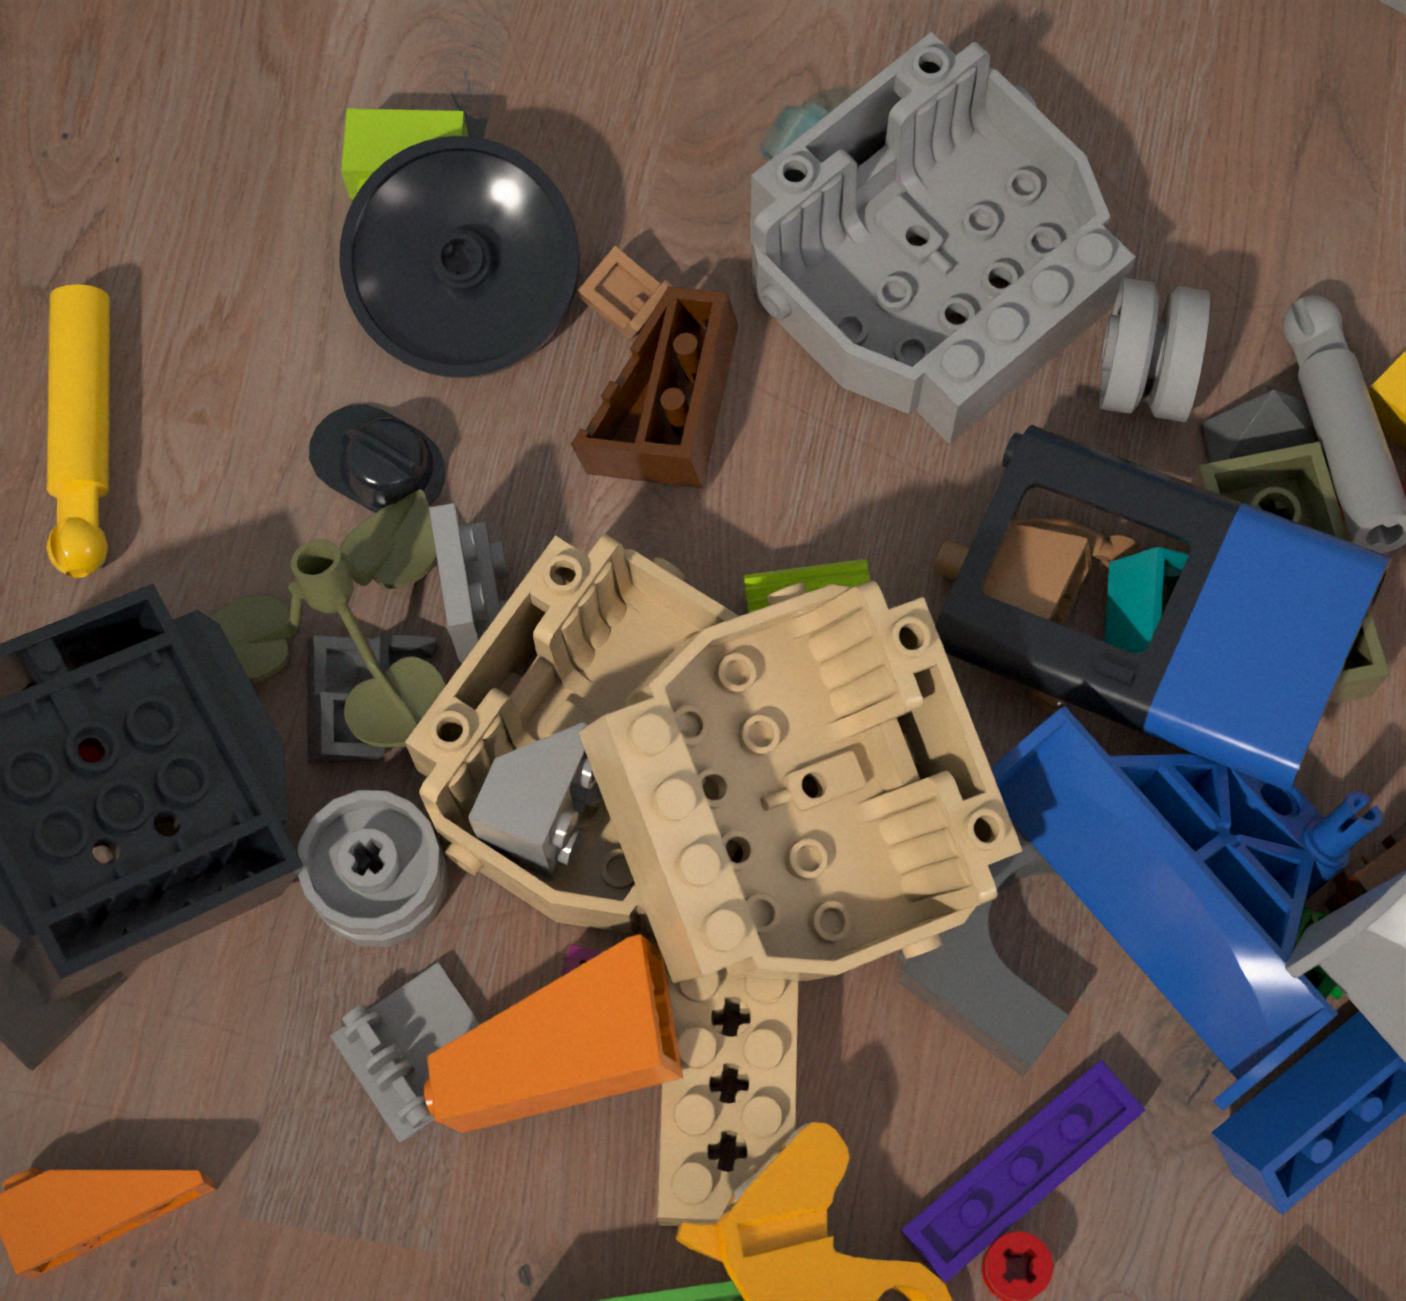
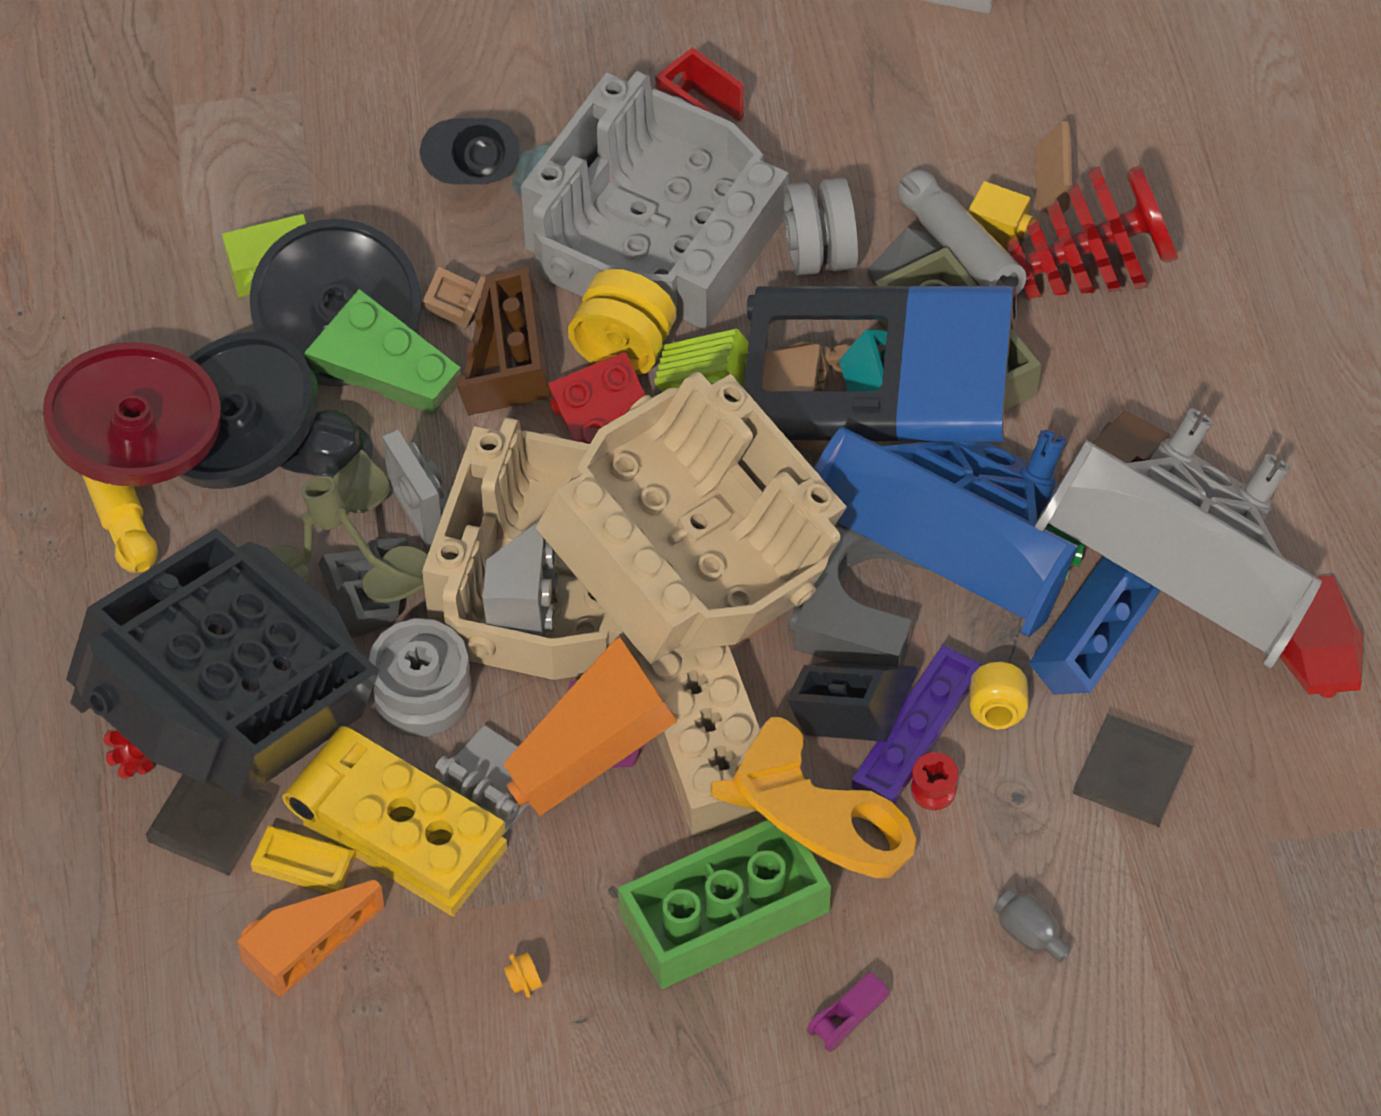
camera: 20 degrees left, 15 degrees down
none -> dark red dish [43,342,220,486]
none -> black dish [179,332,319,489]
none -> yellow tile [251,825,356,894]
none -> yellow hinge [282,726,508,917]
none -> bright green wedge [304,289,461,414]
none -> black piece [420,118,520,185]
none -> red hinge [547,351,646,444]
none -> yellow wheel [568,269,676,376]
none -> lime brick [654,329,749,392]
none -> red piece [655,47,744,121]
none -> black slope [787,661,917,742]
none -> yellow head [969,661,1029,730]

